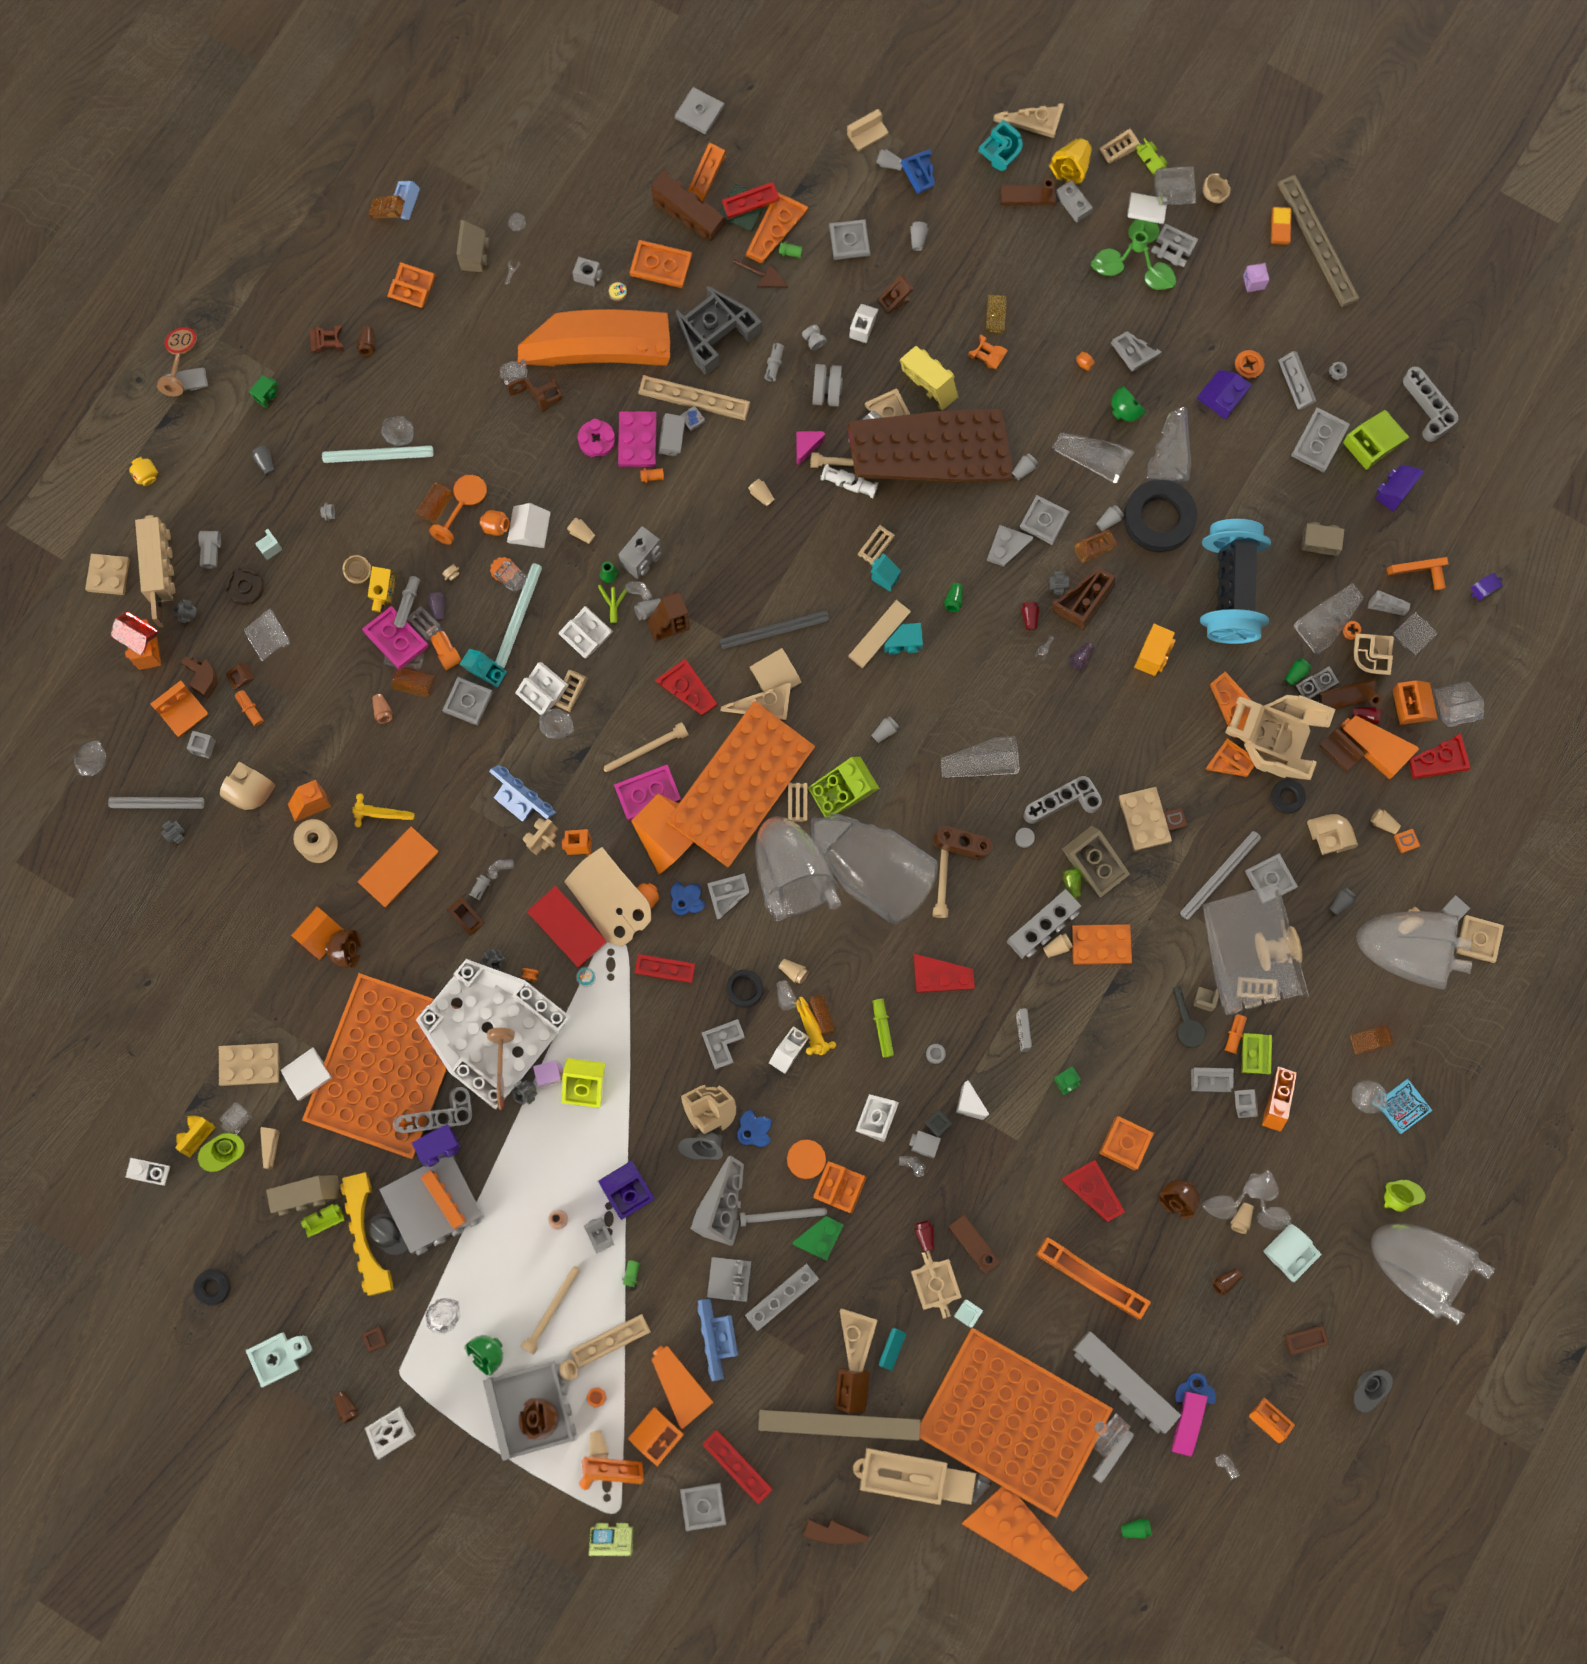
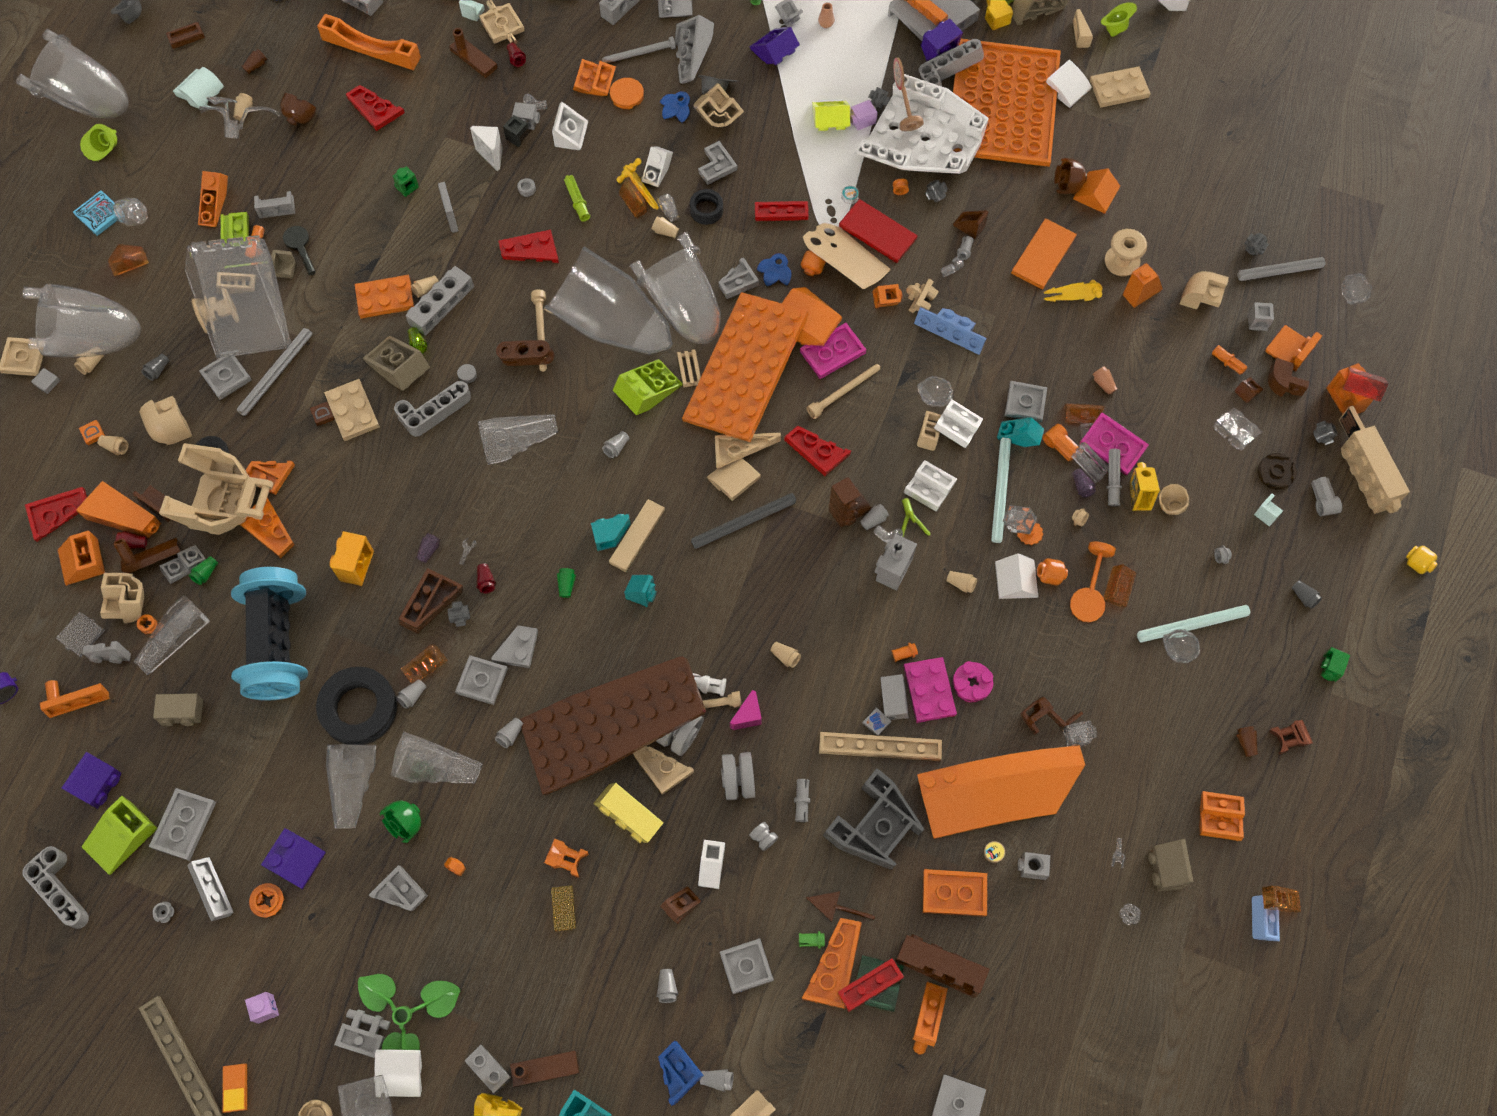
camera: 170 degrees right, 10 degrees down
tan plate [85,554,130,595] -> none
medium nougat piece [157,327,197,396] -> none
light grey slope [166,368,208,391] -> none
yellow tile [175,1116,216,1158] -> none
clear brick [219,1102,253,1134] -> none
green cone [600,562,618,583] -> none
green wing [792,1216,843,1261] -> none
tan tile [858,525,895,565] -> none
orange container [1099,1116,1154,1171] -> none
light grey brick [1235,1089,1258,1118] -> none
clear slope [1432,681,1484,727] -> none

